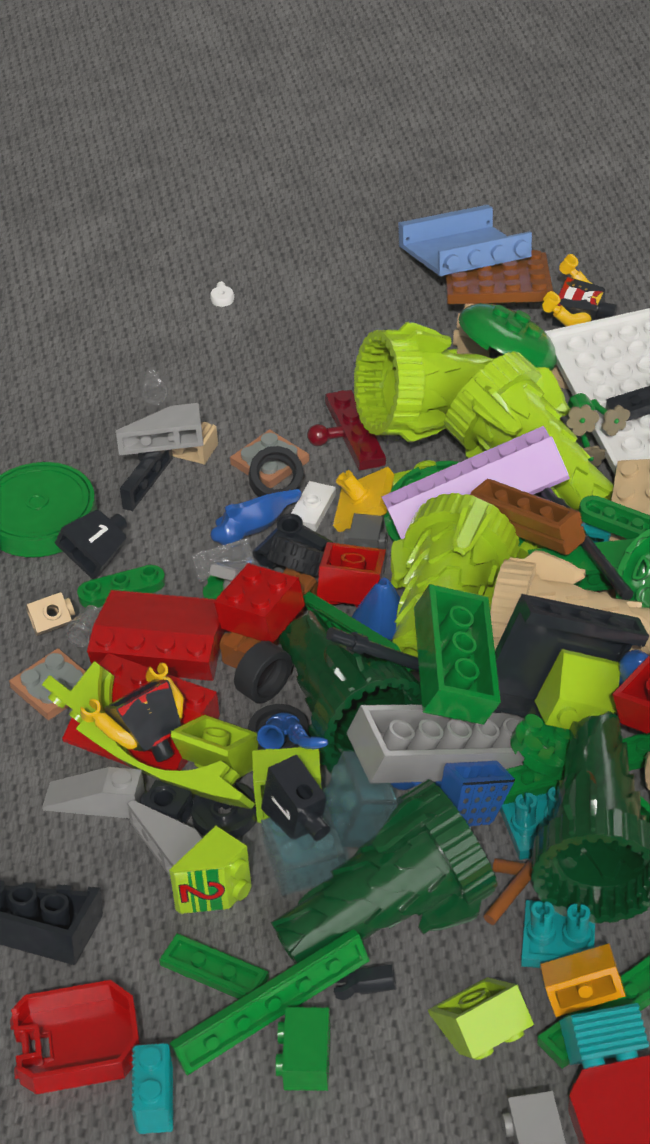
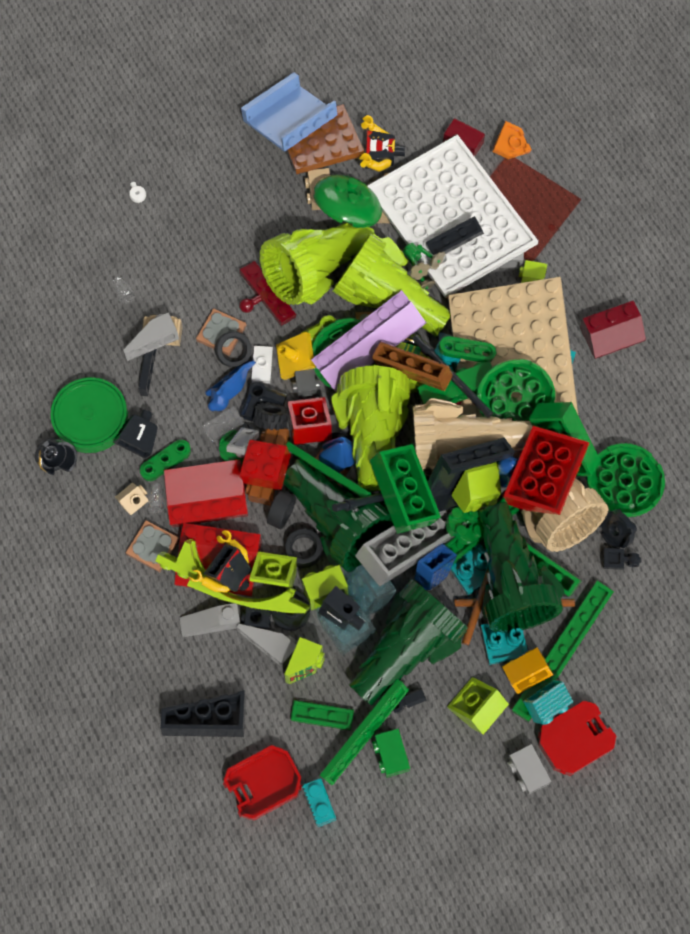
camera: 20 degrees left, 25 degrees up
blue piece [257,712,328,750] -> none

